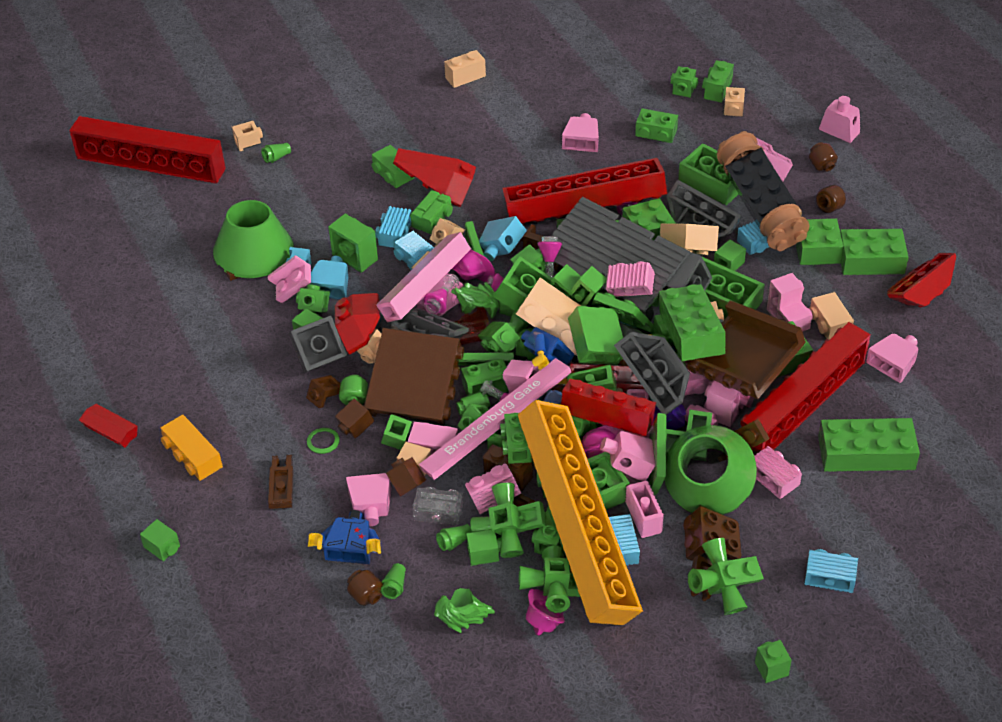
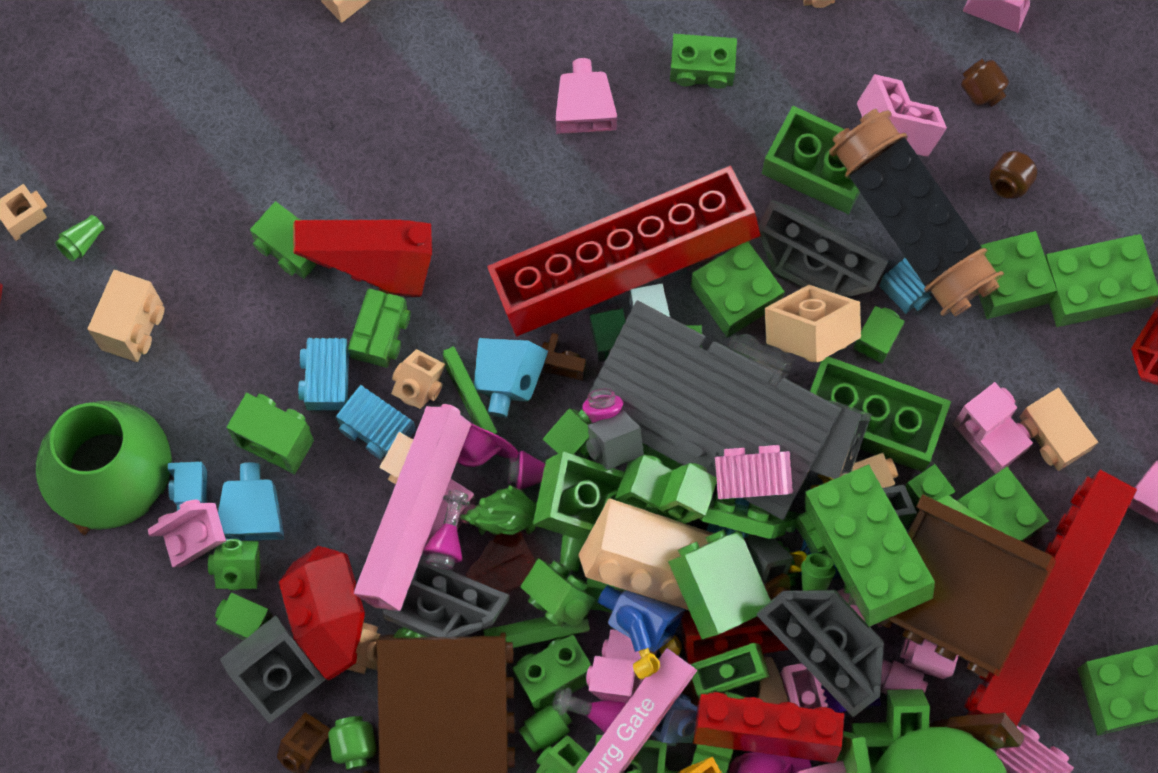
camera: 15 degrees left, 25 degrees up
none -> light nougat brick [87,270,164,362]
none -> dark grey brick [586,411,644,470]

